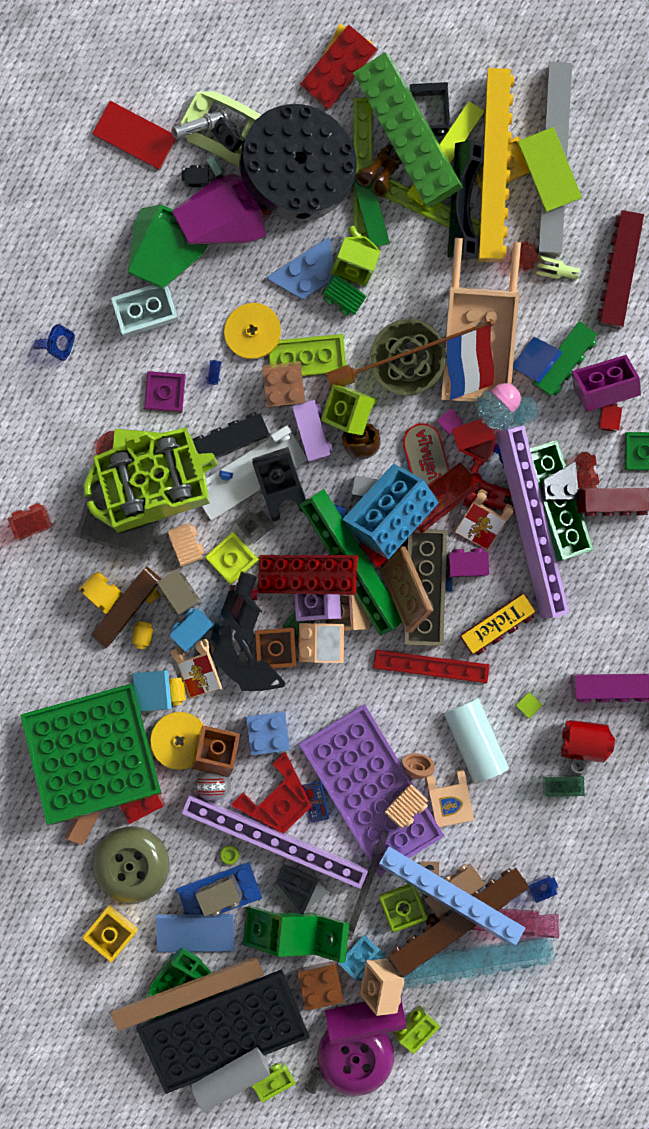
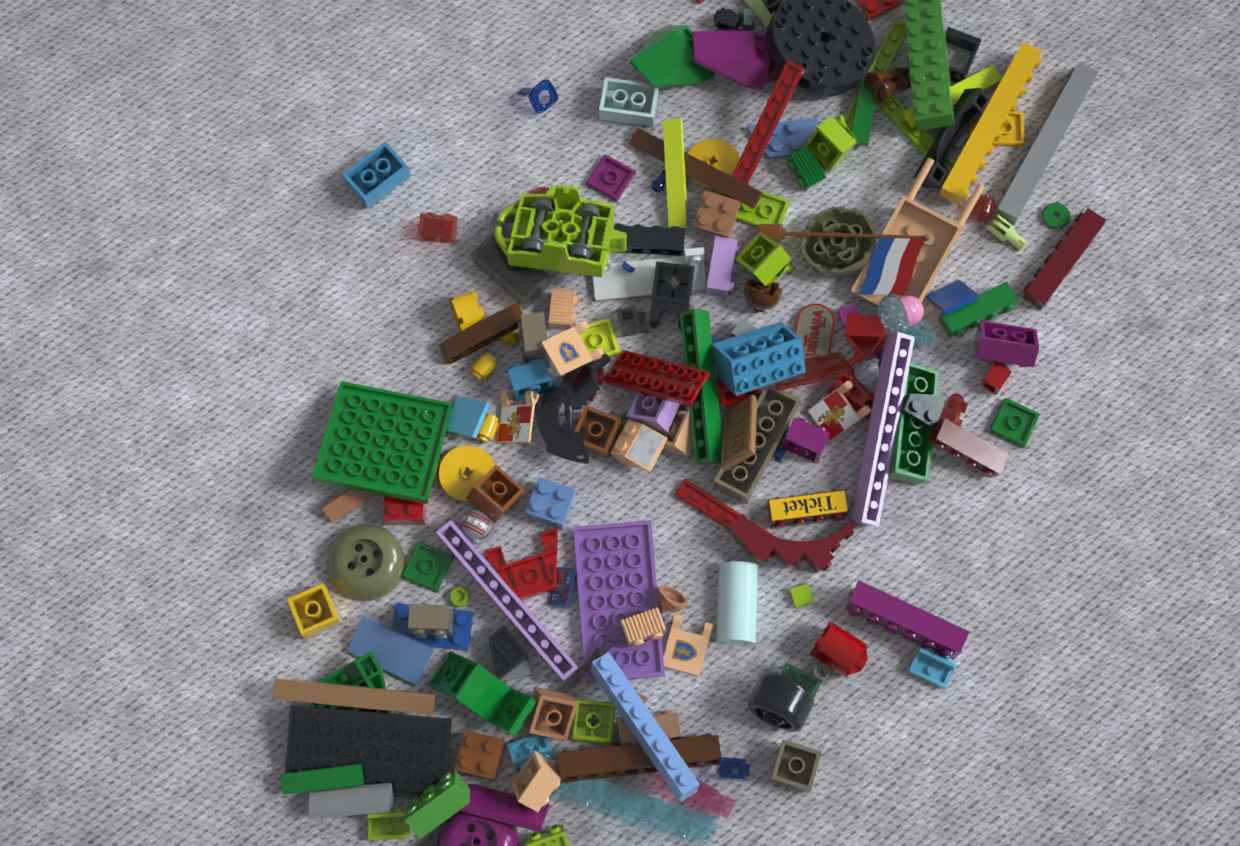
camera: 25 degrees right, 15 degrees down
lime tile [517,127,582,213] -> none
none -> green tile [280,763,364,795]
none -> green tile [402,541,454,592]
none -> bright green brick [405,770,470,839]
none -> nougat brick [523,687,578,741]
none -> light nougat flag [541,321,604,376]
none -> reddish brown tile [629,128,763,209]
none -> neon yellow tile [663,118,688,229]
none -> red tile [722,61,805,200]
none -> dark red arch [725,513,857,573]
none -> black wheel [748,672,814,732]
none -> dark tan brick [770,739,822,793]
none -> green piece [1042,203,1070,228]

